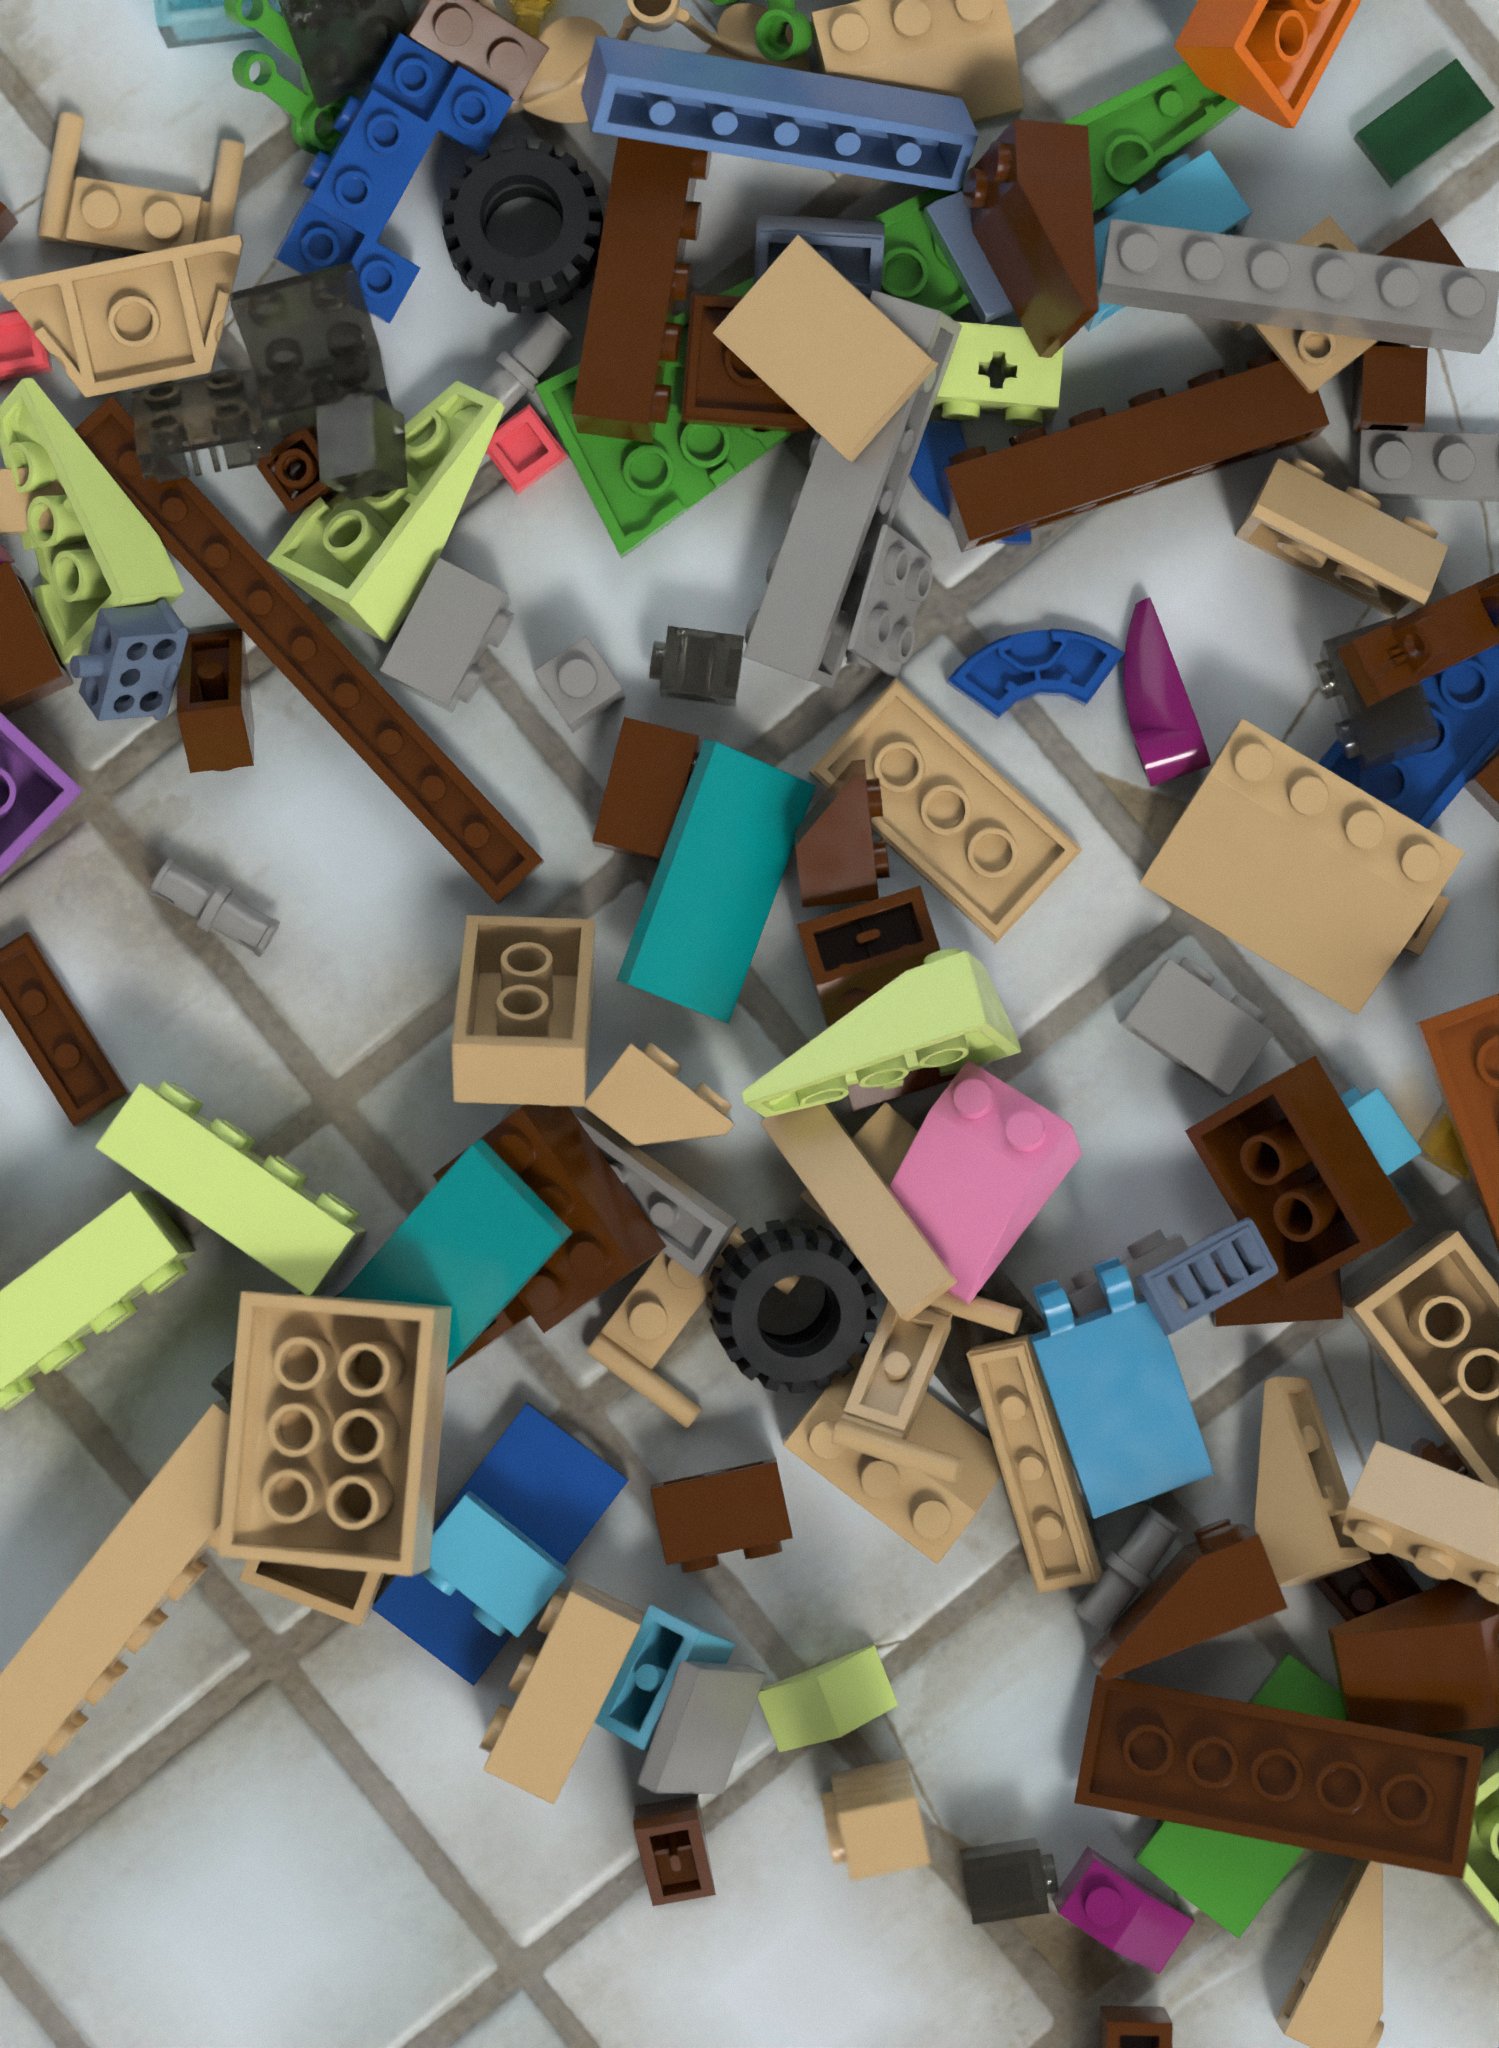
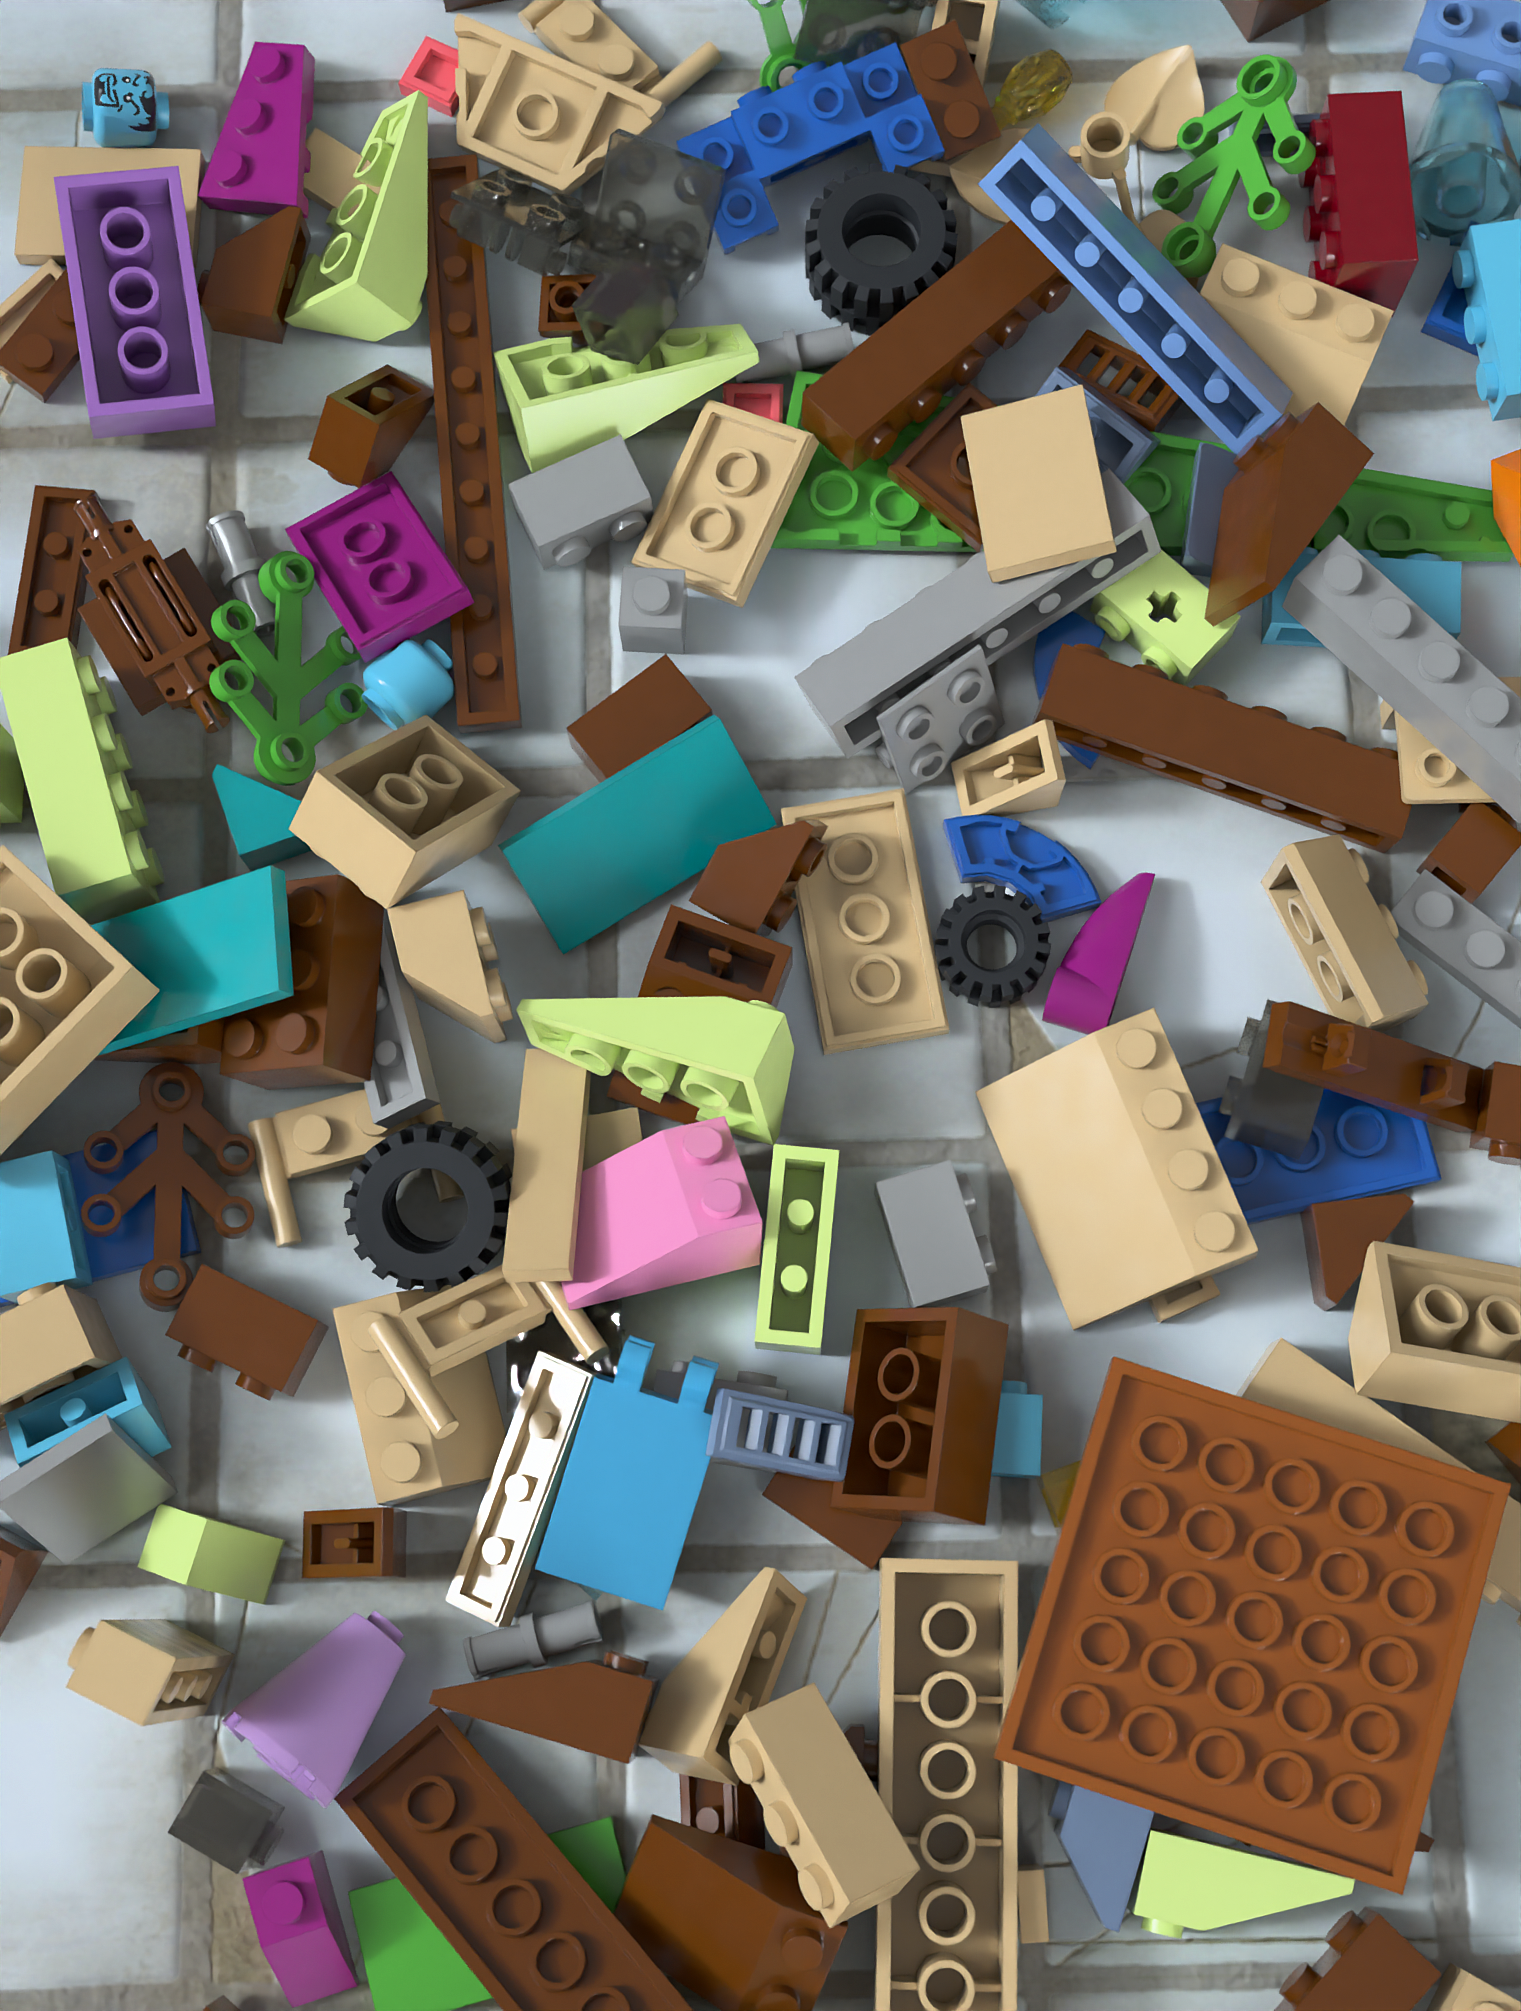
camera: 45 degrees right, 10 degrees down
sand blue piece [70,599,189,721] -> none
clear smoke brick [649,626,744,707] -> none
none -> reddish brown piece [73,495,242,733]
none -> reddish brown plant [81,1062,256,1312]
none -> bright green plant [209,551,368,786]
none -> teal slope [212,764,312,872]
none -> lavender cone [222,1611,406,1809]
none -> magenta tile [285,471,474,663]
none -> reddish brown slope [302,1507,407,1578]
none -> medium azure head [361,639,455,730]
none -> tan tile [631,398,819,608]
none -> yellowish green brick [754,1144,840,1355]
none -> black tyre [934,885,1051,1008]
none -> tan slope [951,719,1066,817]
none -> reddish brown slope [1058,329,1184,433]

